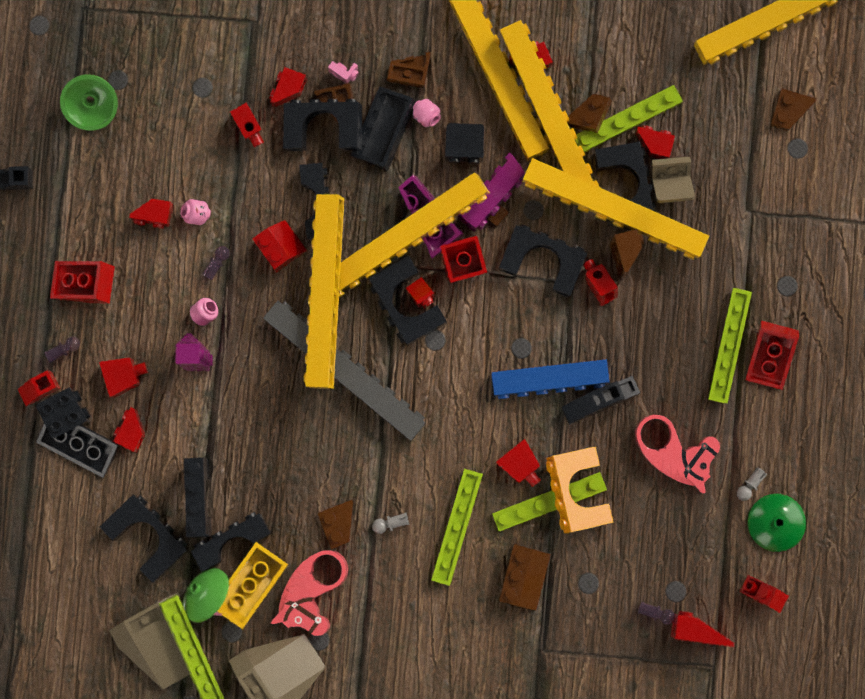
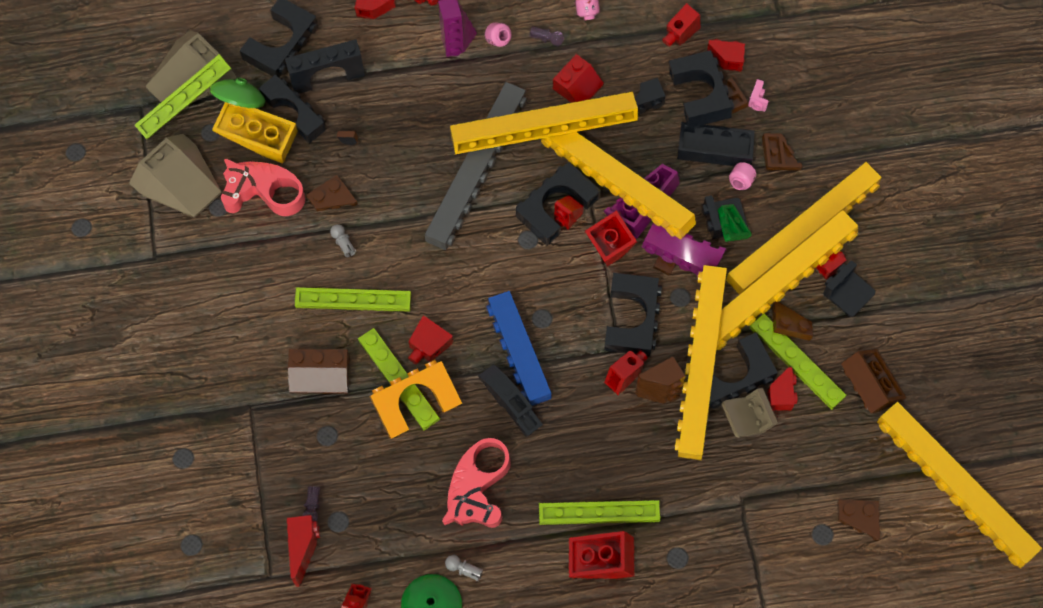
camera: 70 degrees right, 15 degrees down
none -> tile [337,131,359,146]
none -> green wing [718,204,752,242]
none -> black bracket [823,260,876,317]
none -> reddish brown slope [841,349,906,414]

